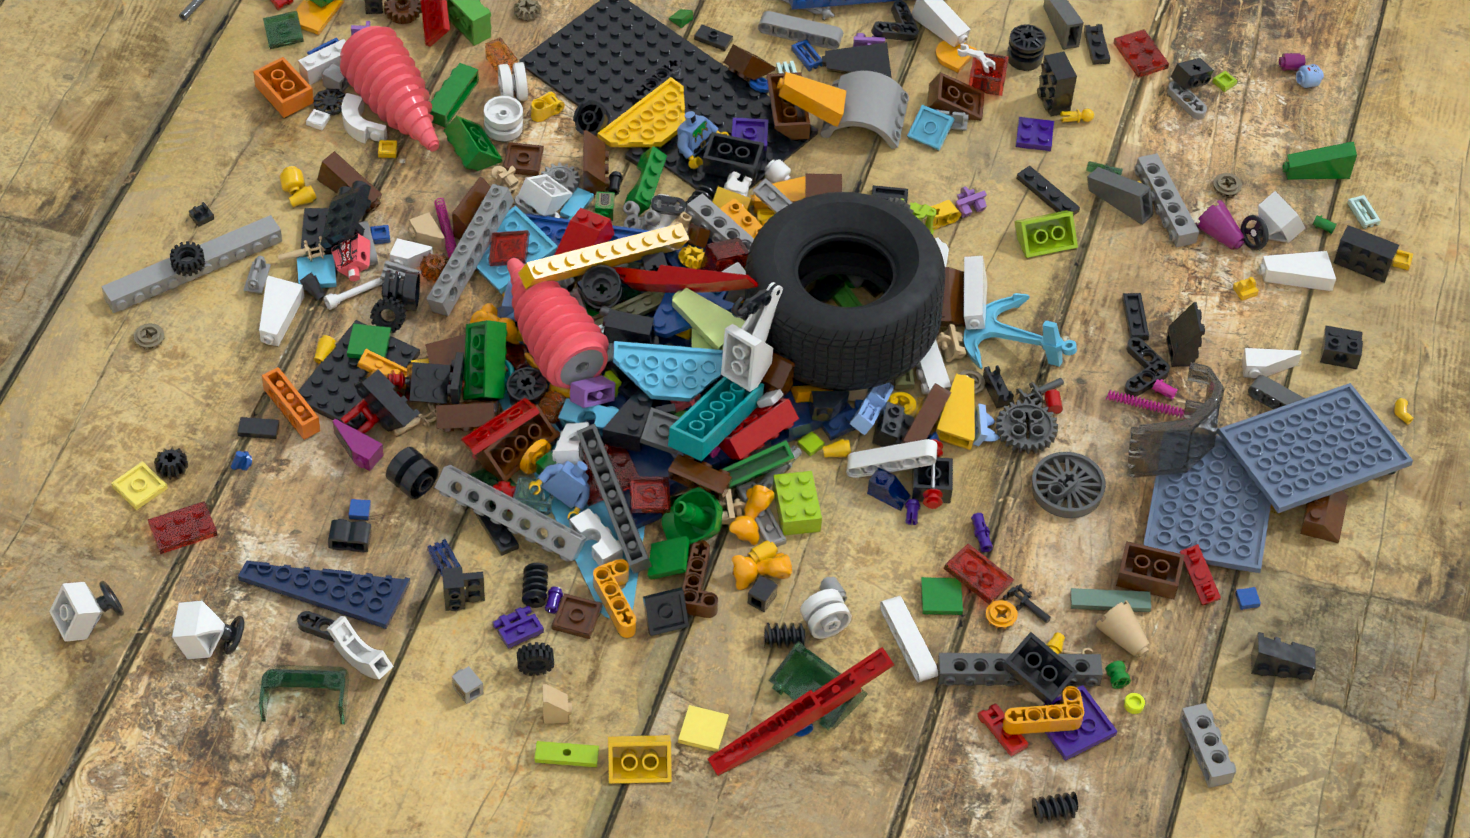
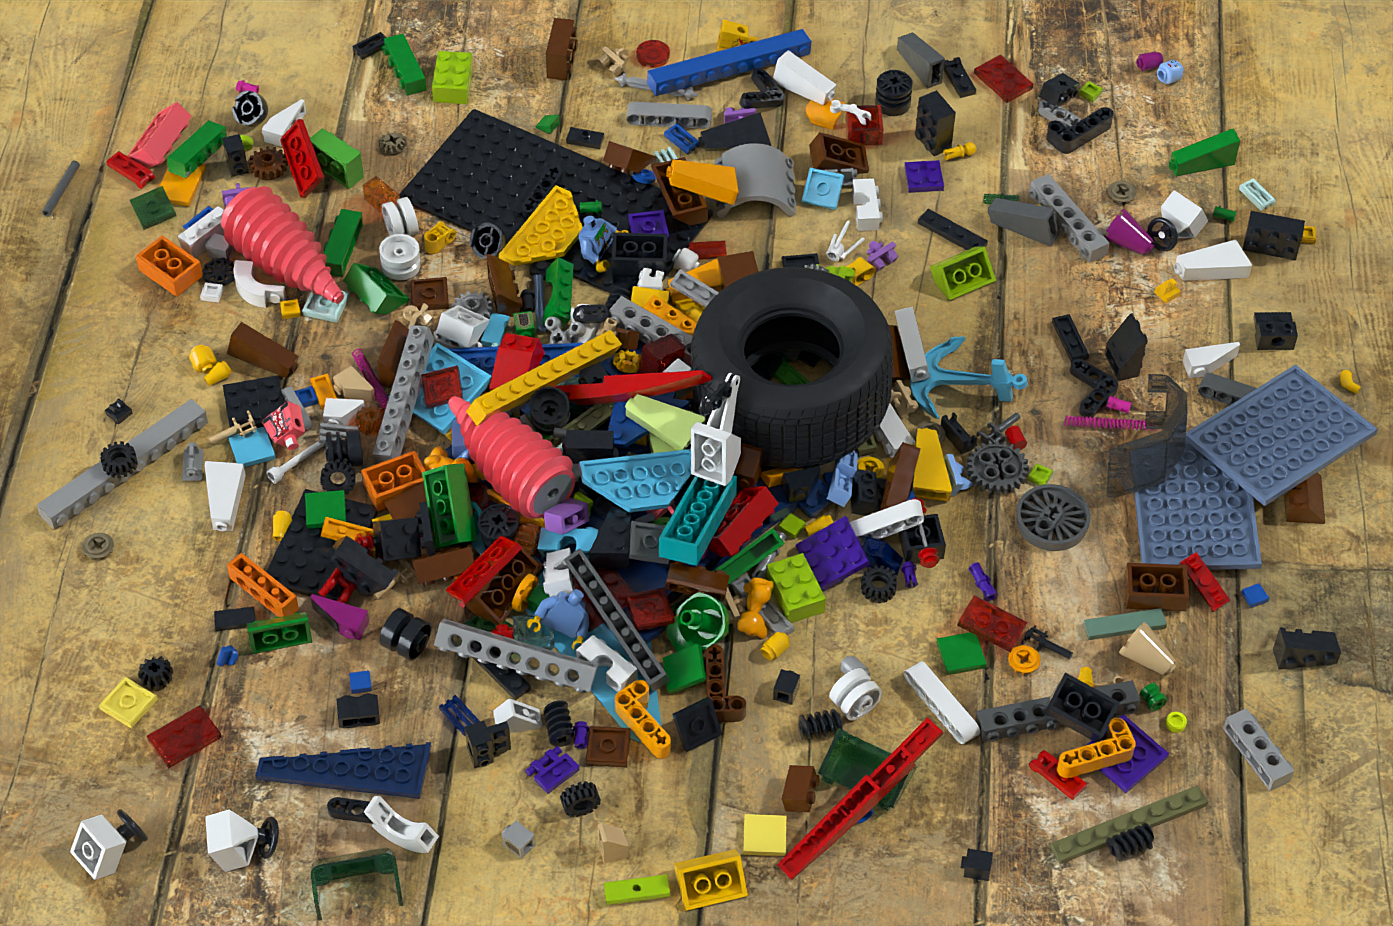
camera: 10 degrees left, 0 degrees up
black cone [299,272,325,301] -> none
black piece [320,181,371,249] -> none
light orange animal [732,553,792,590] -> none
white tile [757,389,783,408] -> none
none -> green slope [247,612,313,654]
none -> light aqua tile [302,290,350,323]
none -> light orange tile [310,373,338,410]
none -> orange brick [361,451,425,512]
none -> white slope [493,698,543,733]
none -> sand blue axle [533,274,547,334]
none -> green pin [580,200,602,214]
none -> clear red tile [689,240,727,260]
none -> reddish brown brick [782,765,820,812]
none -> dark purple plate [795,516,870,592]
none -> white plant [826,221,865,262]
none -> white arch [852,178,883,231]
none -> black tyre [861,565,897,603]
none -> black brick [960,848,993,881]
none -> lime tile [1027,463,1053,486]
none -> black beam [1046,107,1114,154]
none -> olive plate [1050,785,1208,864]

